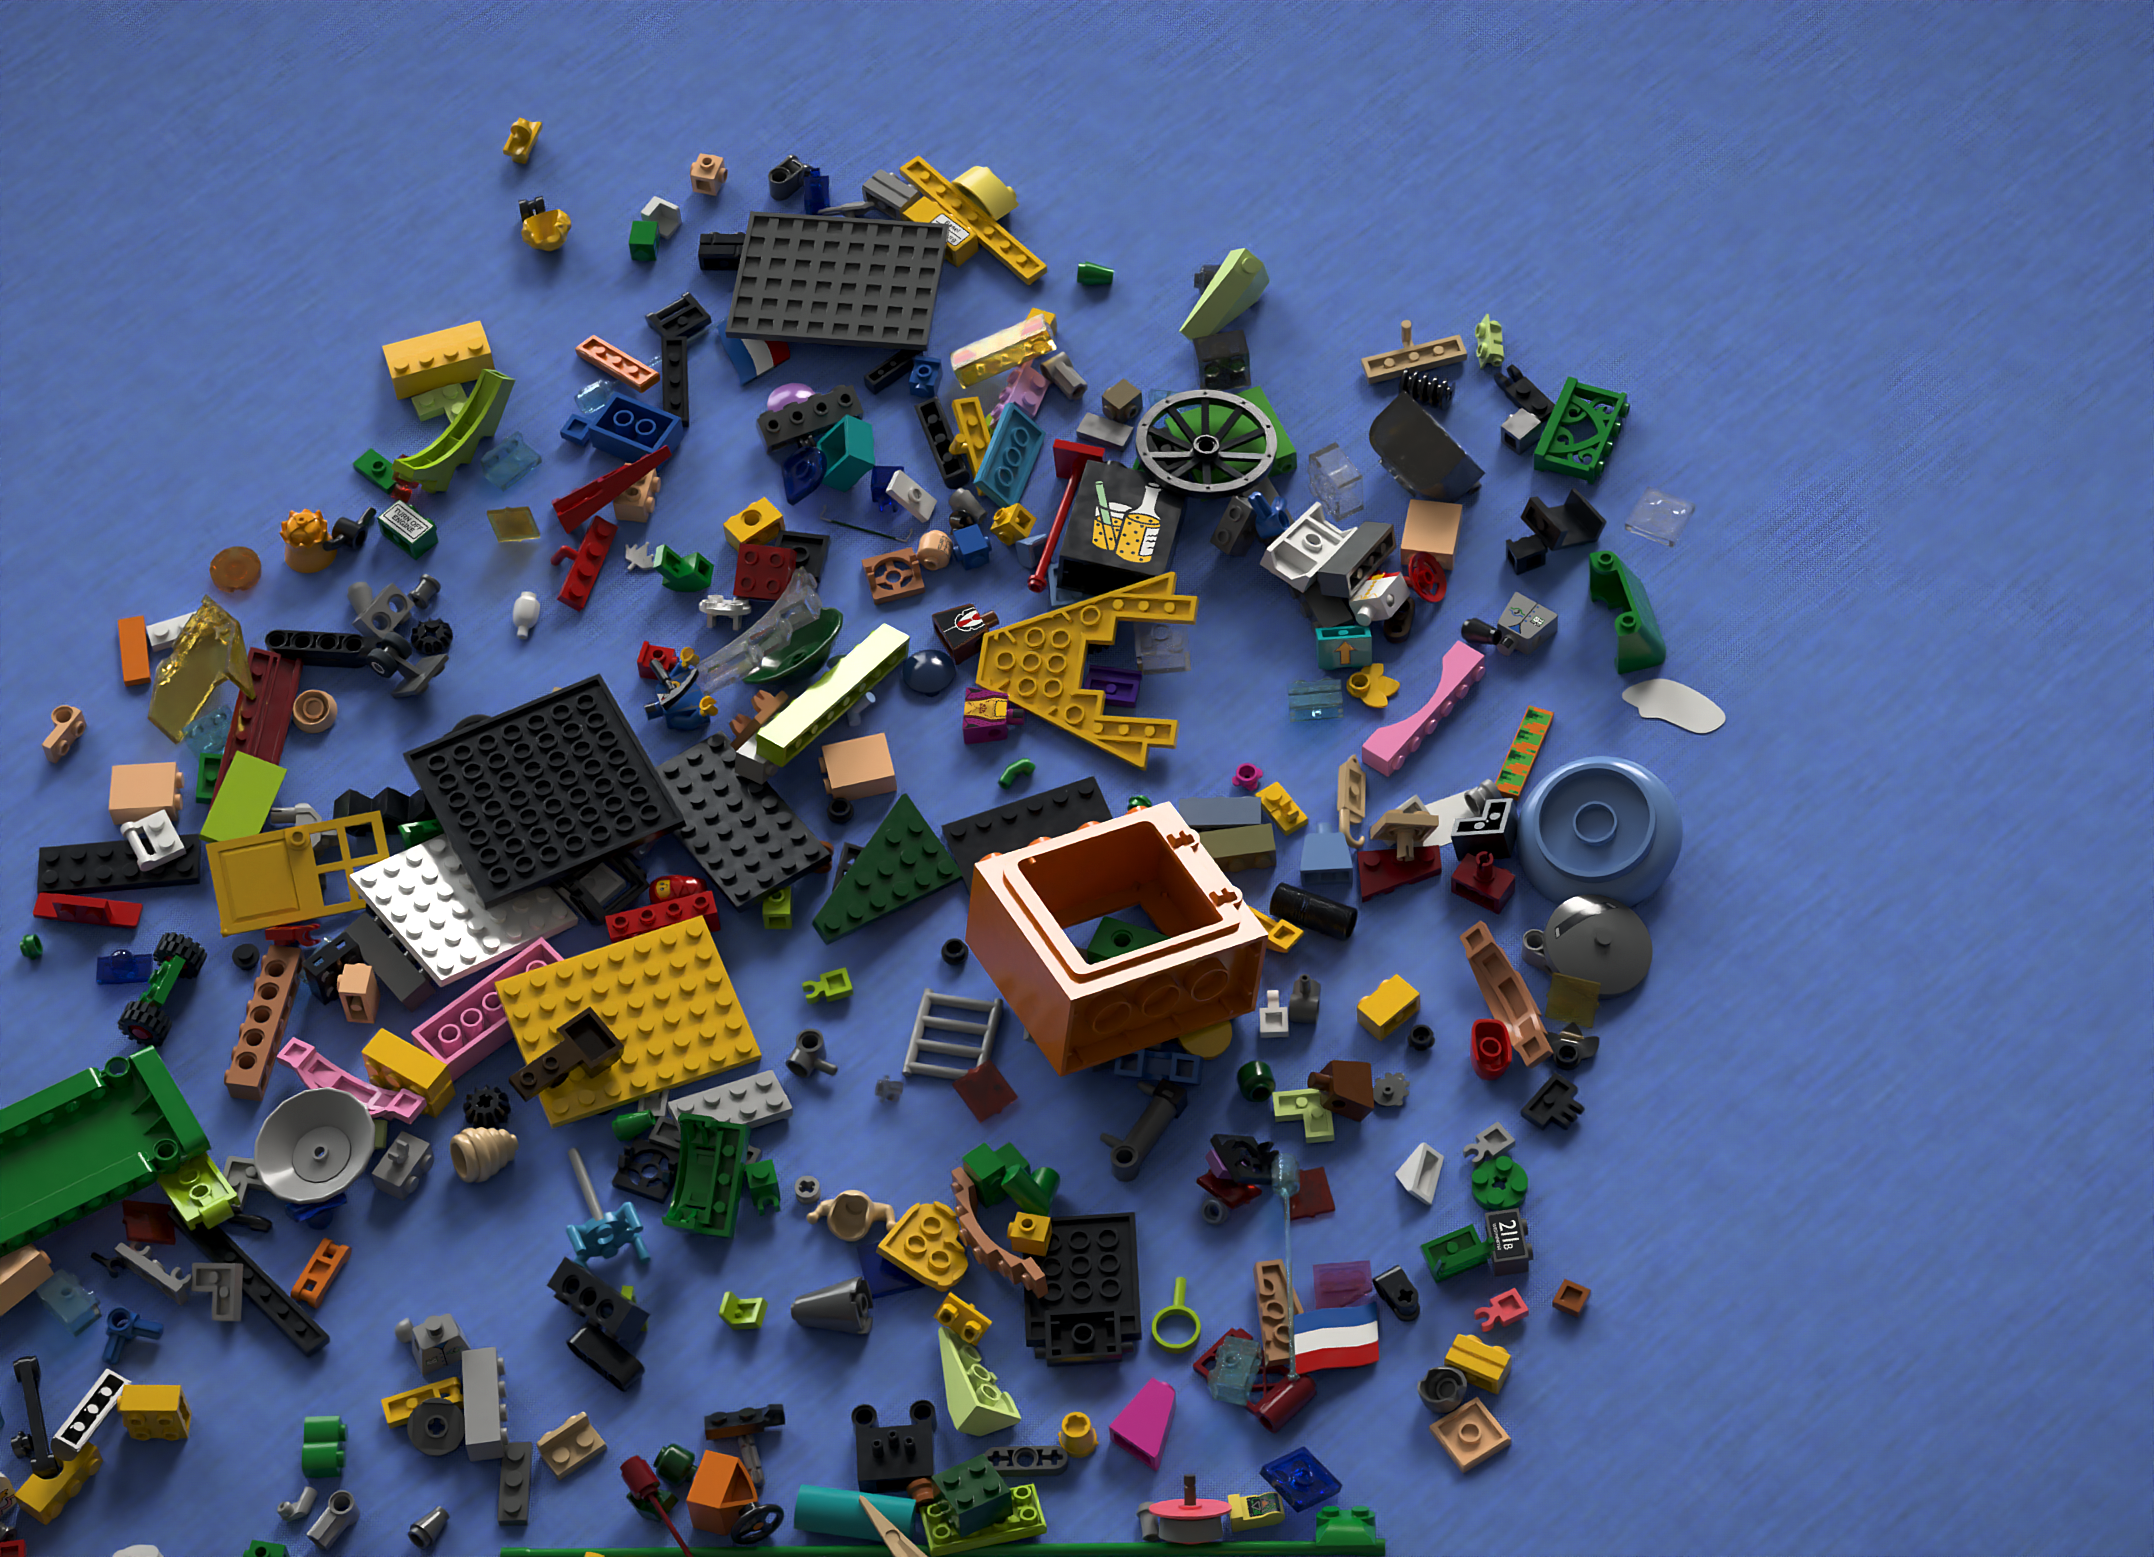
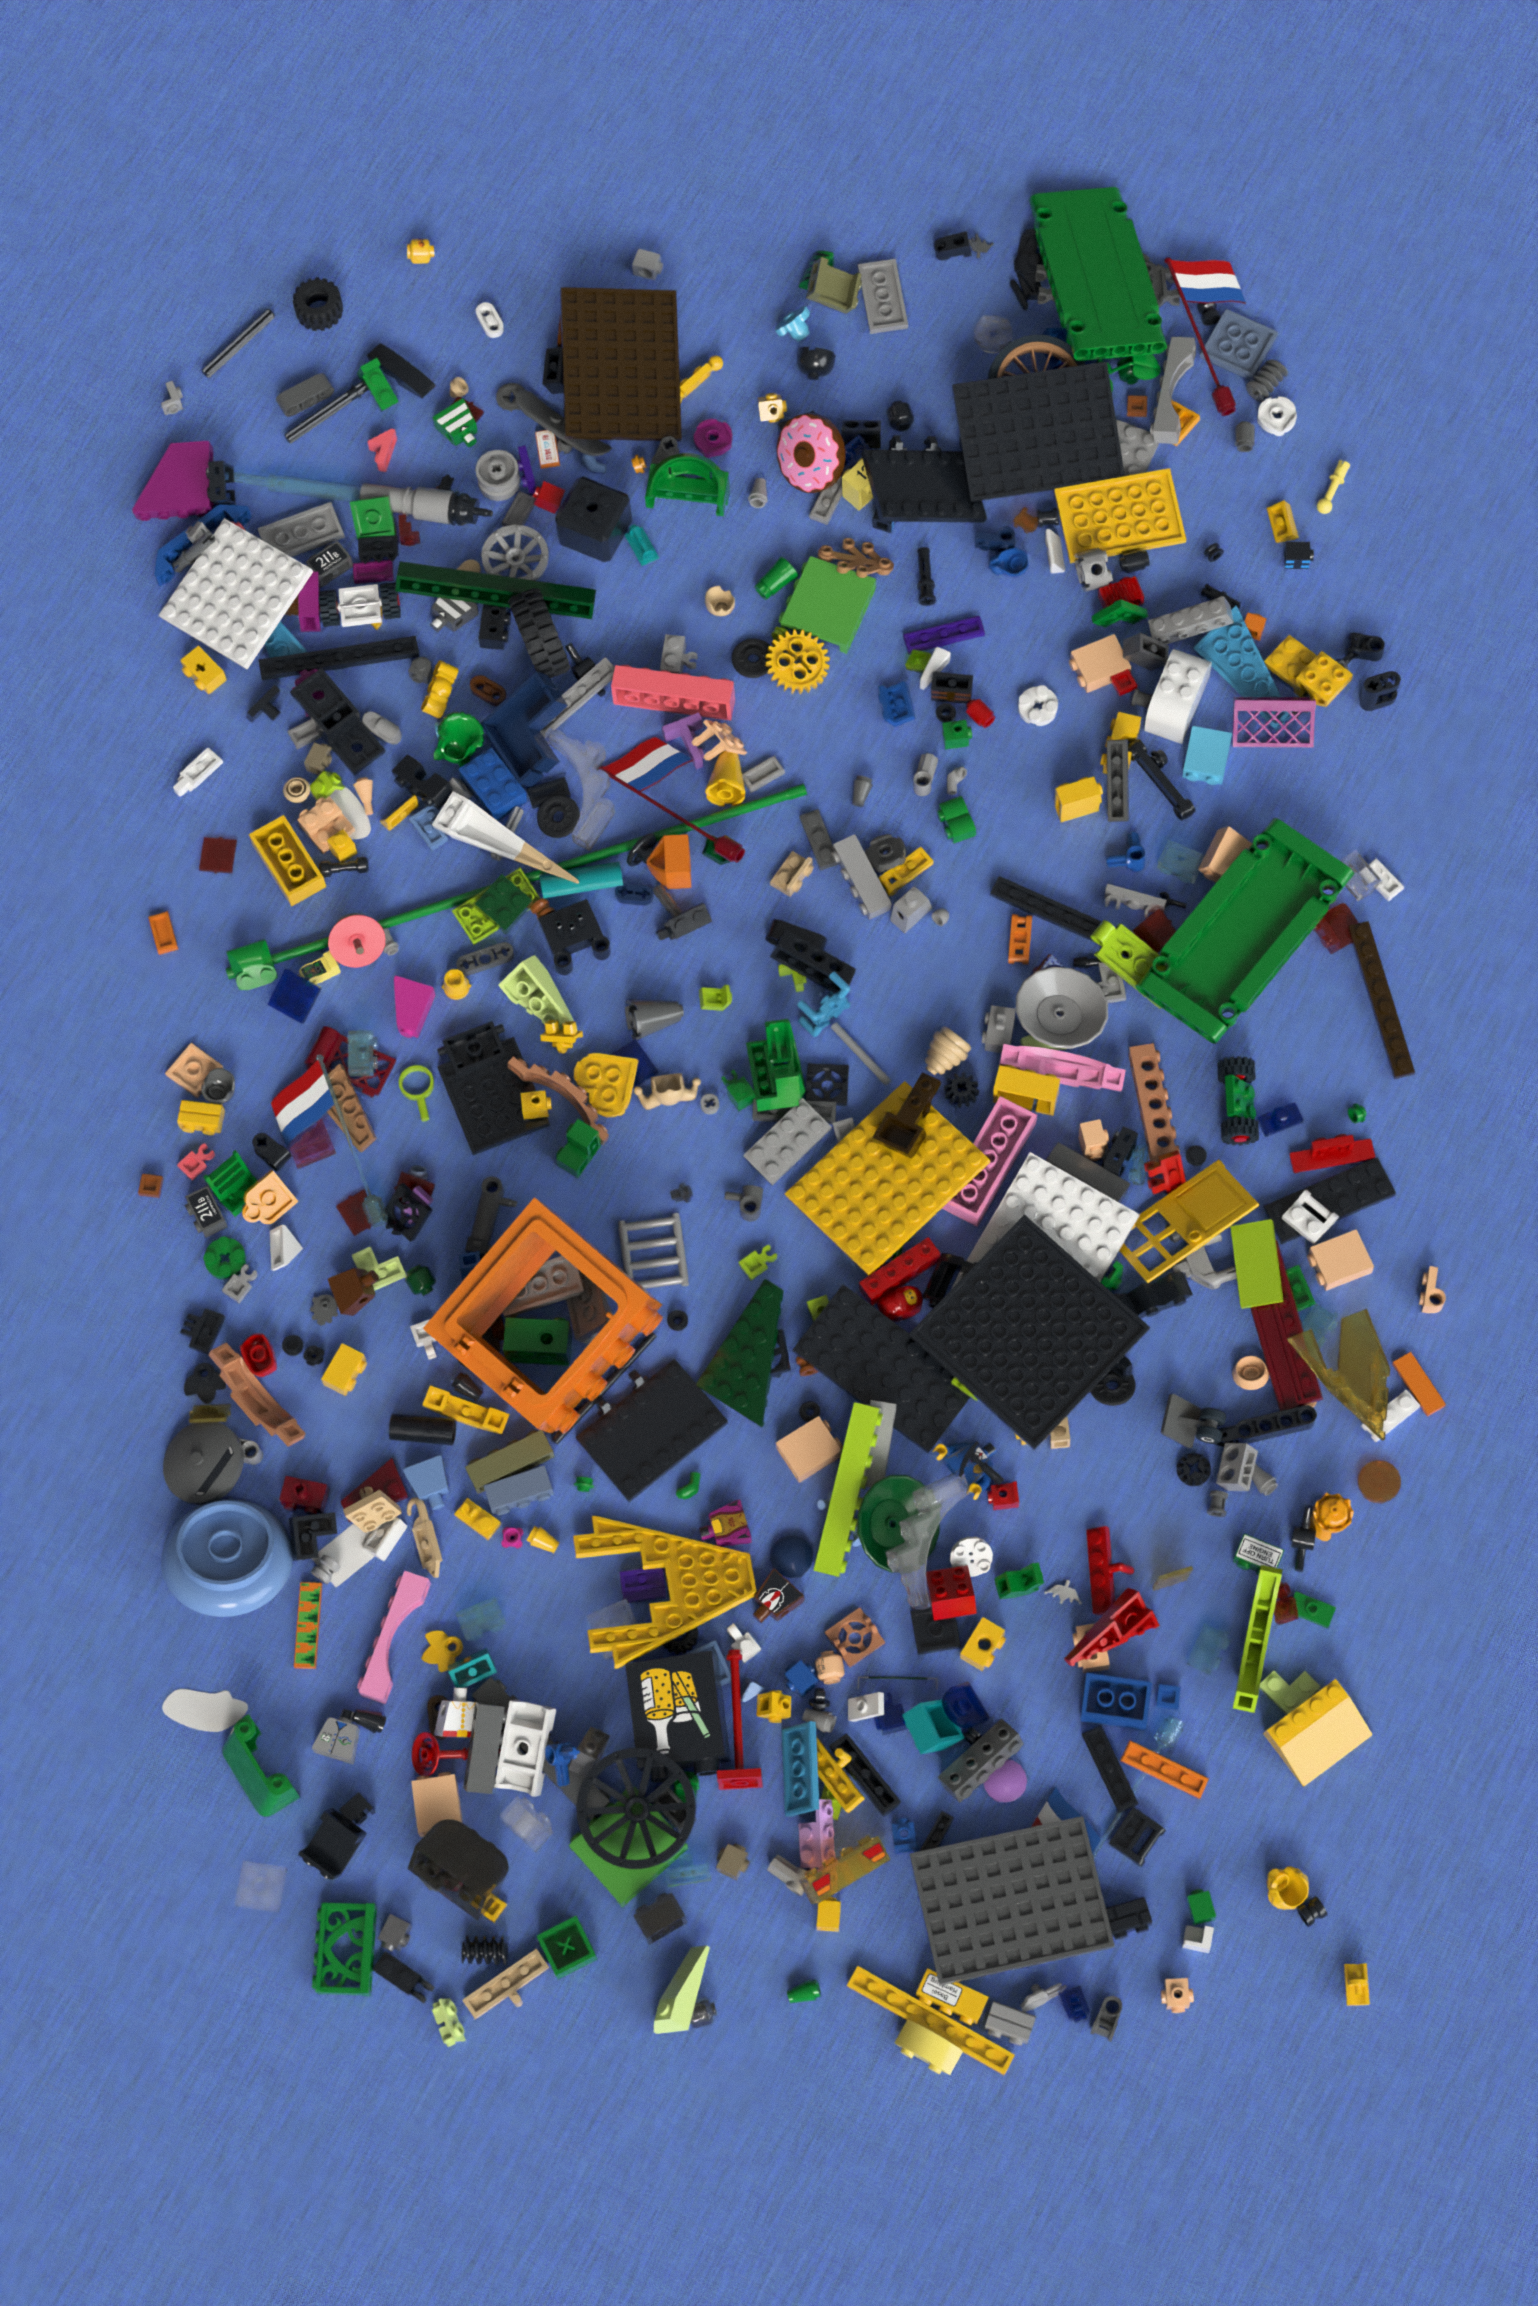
camera: 160 degrees right, 15 degrees up
light grey plate [191,1263,243,1321] -> none
white plant [513,592,540,639] -> none
green cone [612,1109,656,1142] -> none
dark green head [653,1443,698,1487] -> none
nougat piece [729,690,789,751] -> none
clear red piece [952,1059,1018,1123] -> none
green brick [1001,1164,1061,1217] -> none
flat silver tile [1076,412,1134,452] -> none
dark grey piece [1288,974,1321,1024] -> none
none -> light orange plate [242,1169,298,1224]
none -> black plate [282,1335,304,1356]
none -> yellow cone [526,1526,560,1553]
none -> green brick [537,1915,598,1980]
none -> dark blue beam [615,883,654,906]
none -> white plate [727,1623,761,1664]

